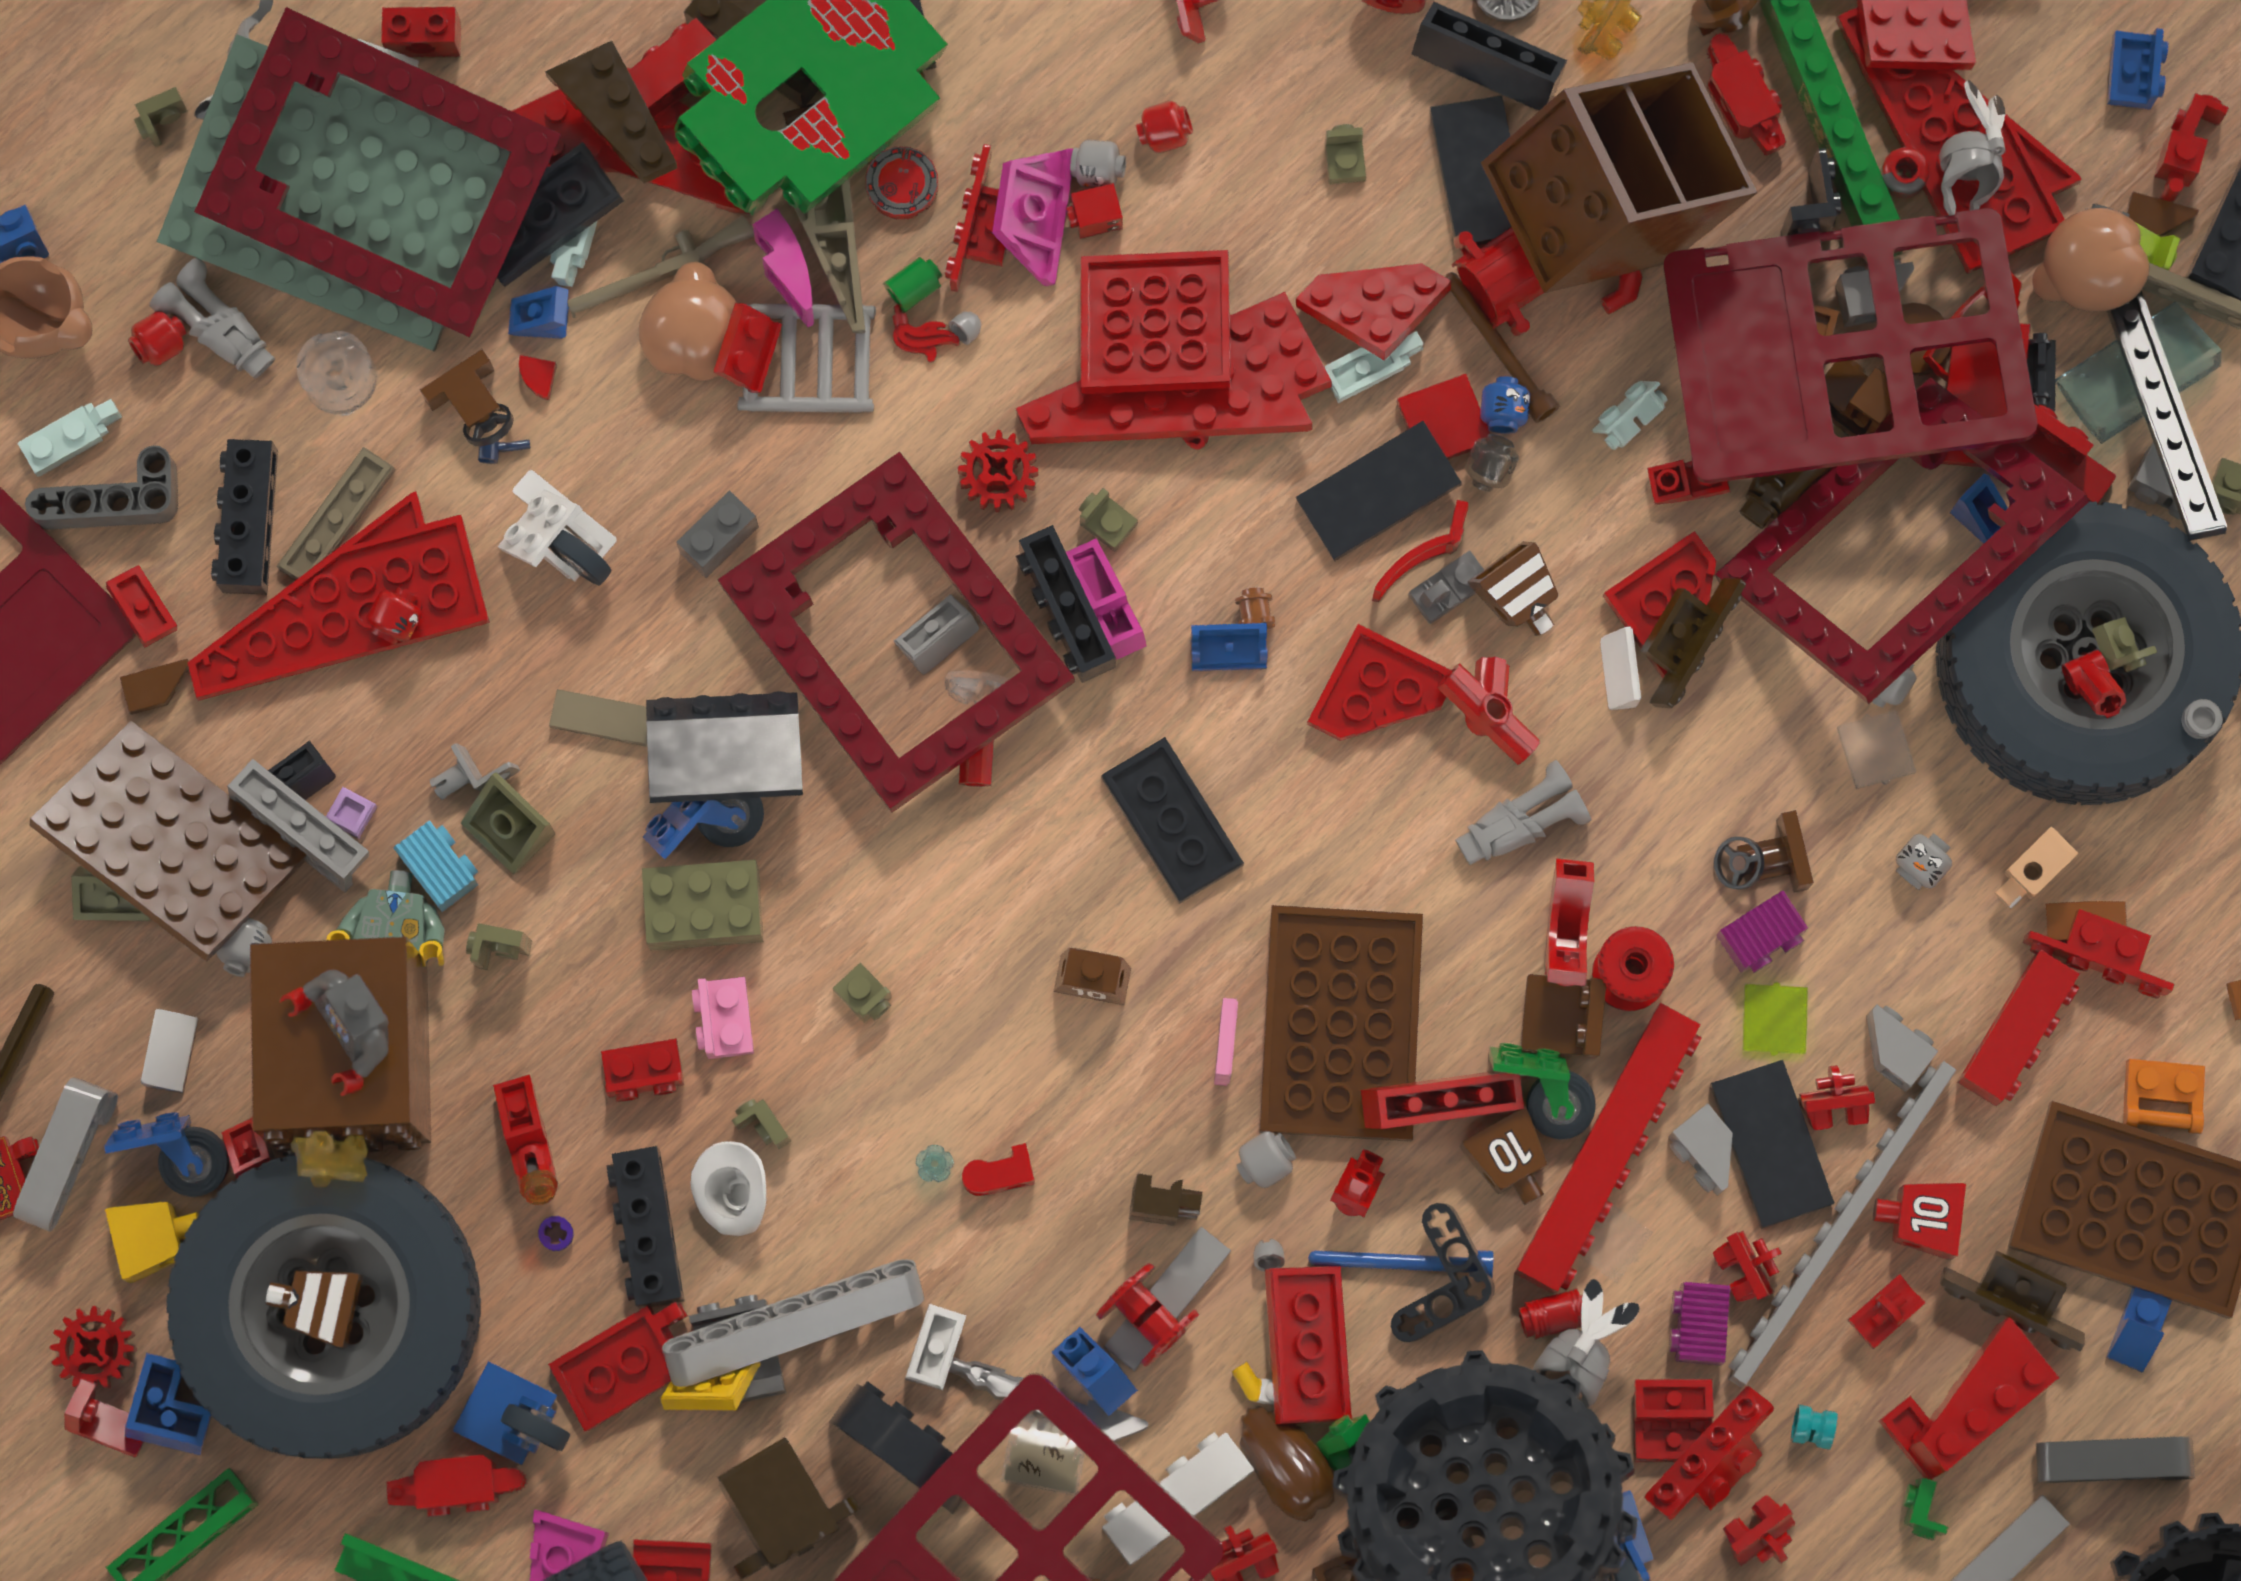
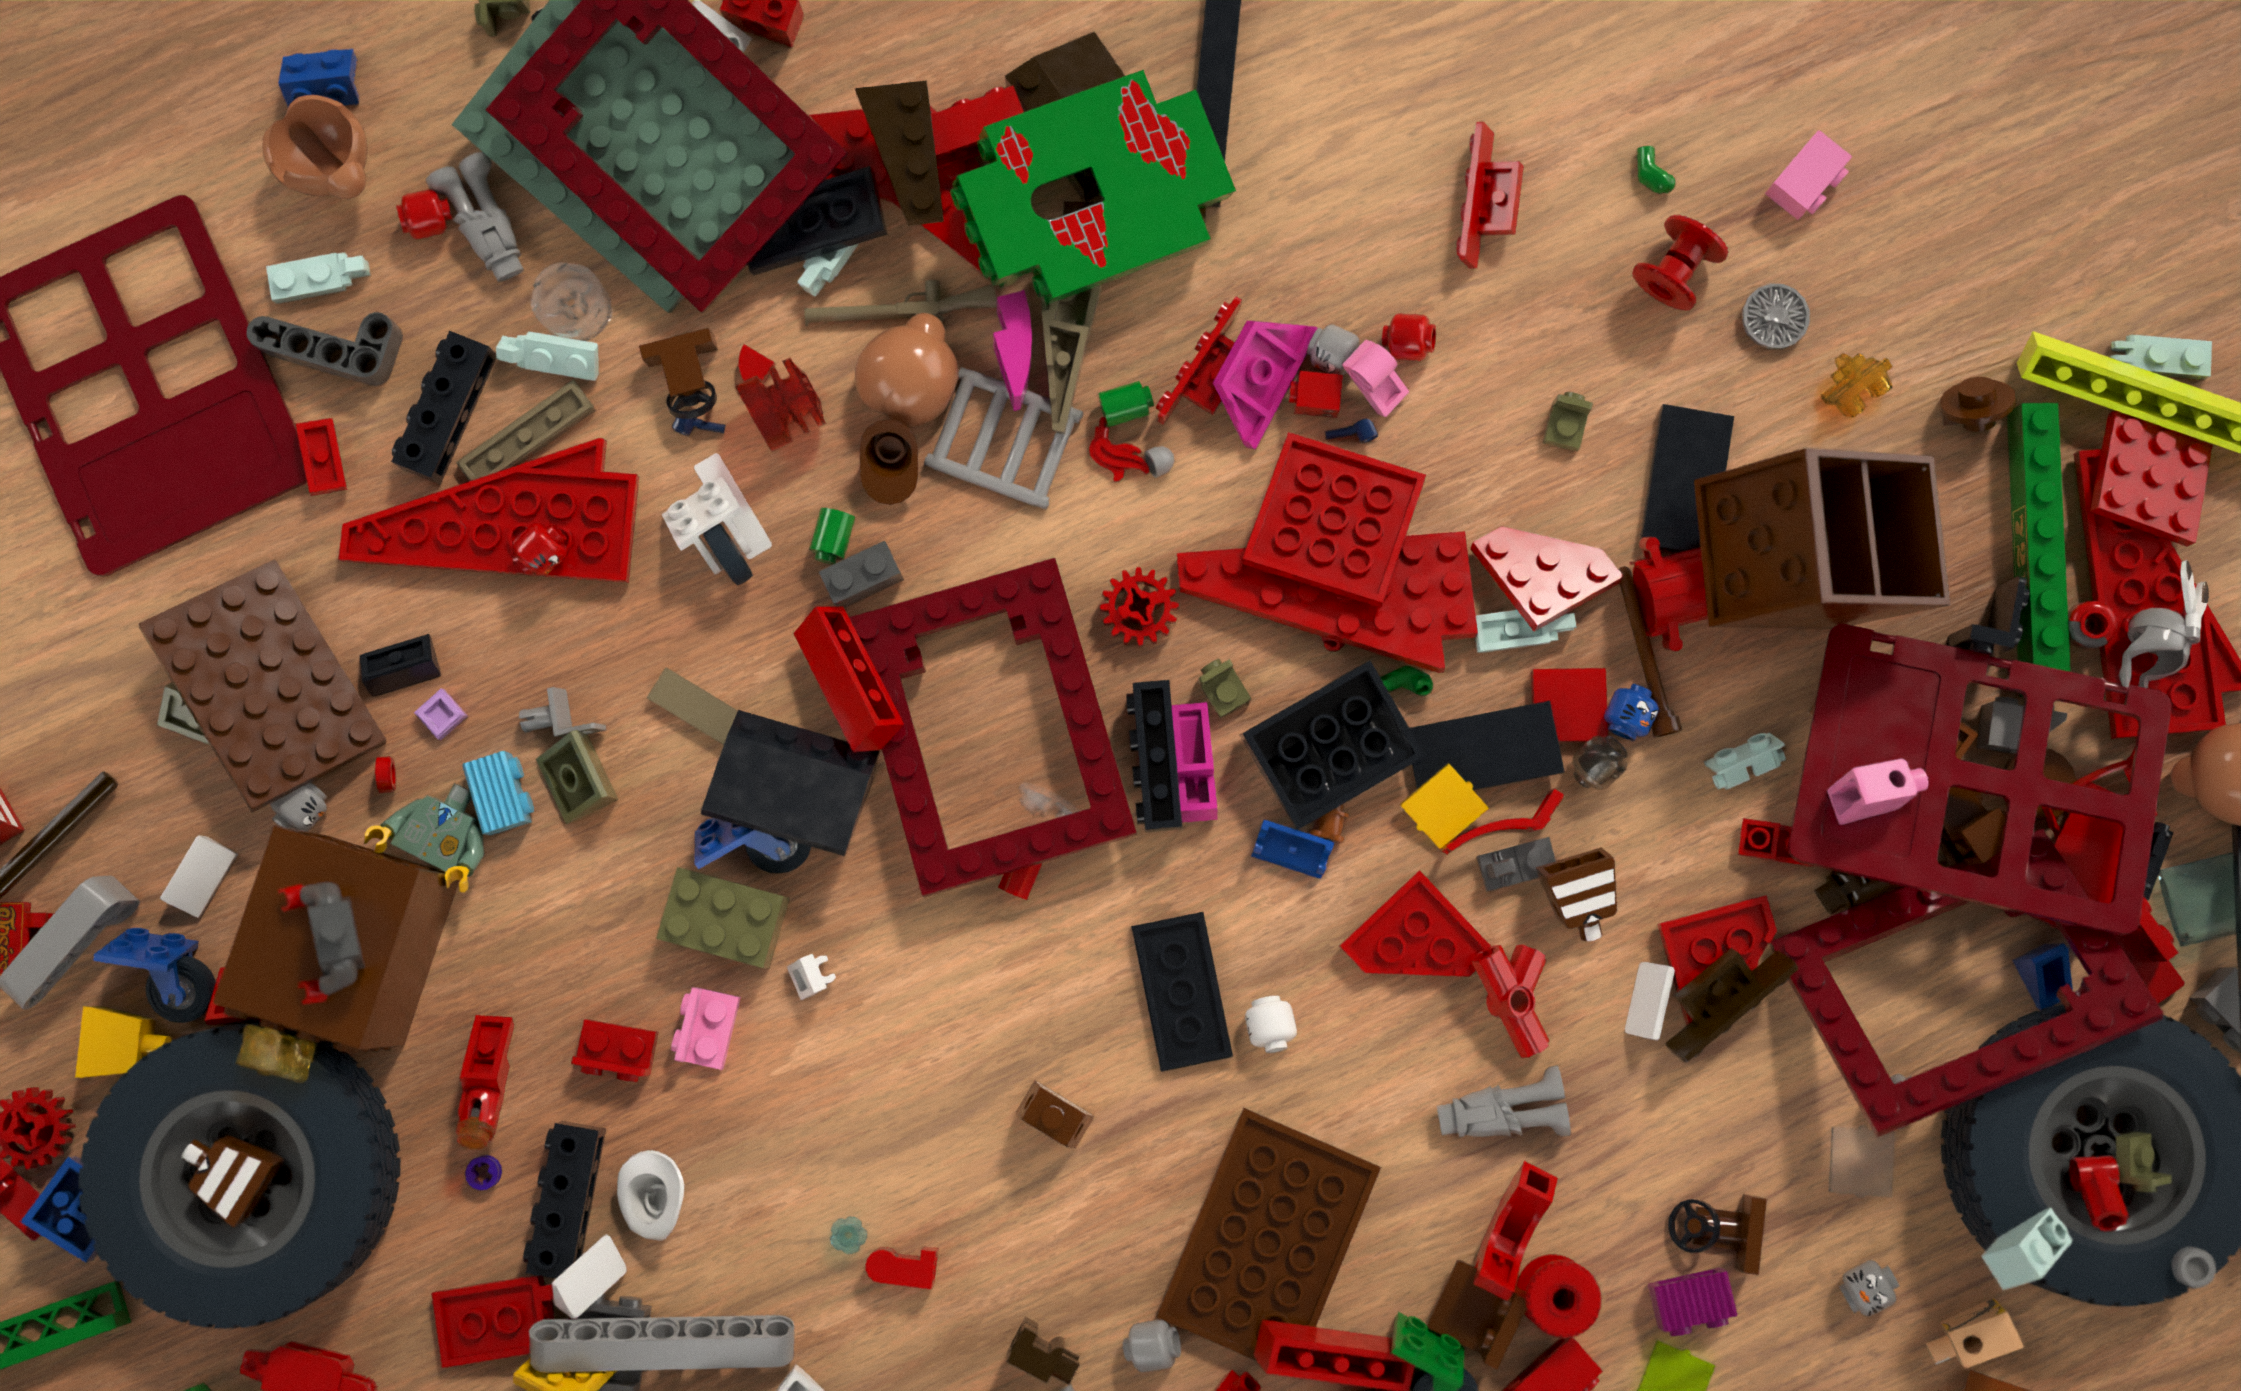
camera: 25 degrees right, 5 degrees up
reddish brown tile [120,659,189,715] -> none
light grey fence [227,759,369,893] -> none
blue plate [453,1361,570,1465] -> none
olive bracket [466,923,532,970] -> none
blue slope [508,286,569,339] -> none
red plate [713,303,782,393] -> none
olive bracket [731,1099,791,1149] -> none
olive bracket [833,962,892,1023] -> none
tile [865,146,938,219] -> none
light grey slope [894,594,979,675] -> none
bright pink tile [1214,998,1238,1086] -> none
black brick [1411,2,1567,111] -> none
red arm [1600,270,1643,315] -> none
red hinge [1706,33,1786,156] -> none
none -> red tile [375,756,396,793]
none -> light aqua hinge [496,331,599,381]
none -> white slope [552,1234,627,1319]
none -> clear red wheel [735,356,827,453]
none -> white tile [787,954,836,1000]
none -> red brick [793,606,904,752]
none -> green brick [809,508,855,565]
none -> reddish brown piece [860,419,918,505]
none -> black slope [1239,660,1425,830]
none -> white head [1245,996,1297,1053]
none -> dark blue hand [1325,419,1378,444]
none -> bright pink plate [1342,340,1409,417]
none -> green arm [1380,665,1434,696]
none -> yellow piece [1400,763,1489,849]
none -> bright pink torso [1827,759,1928,825]
none -> light aqua slope [1981,1208,2072,1290]

